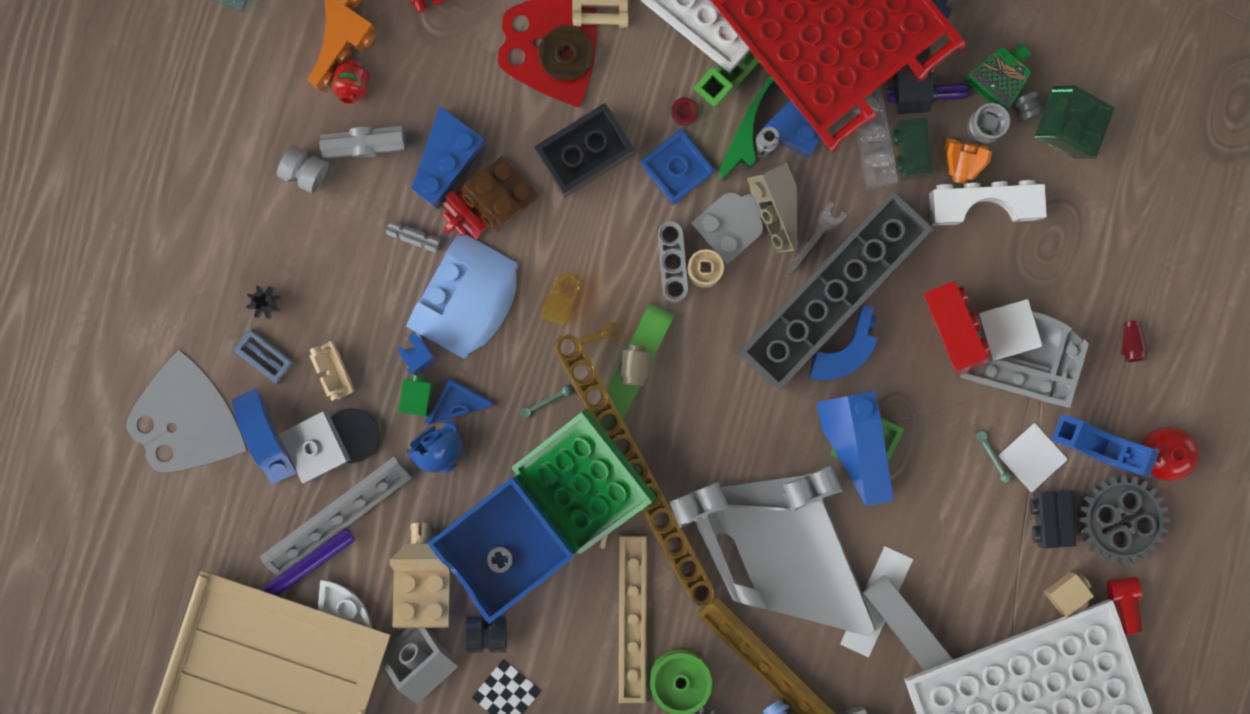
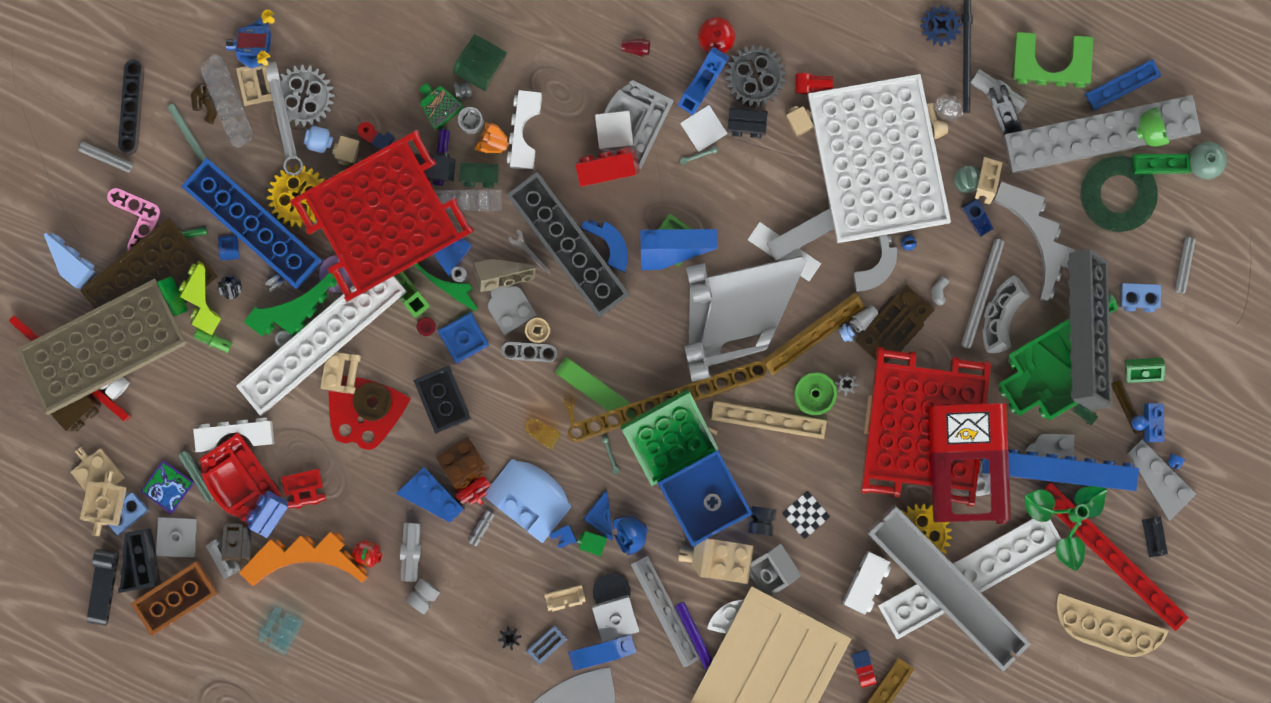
camera: 80 degrees left, 0 degrees up
dark tan brick [620,345,651,386] -> none

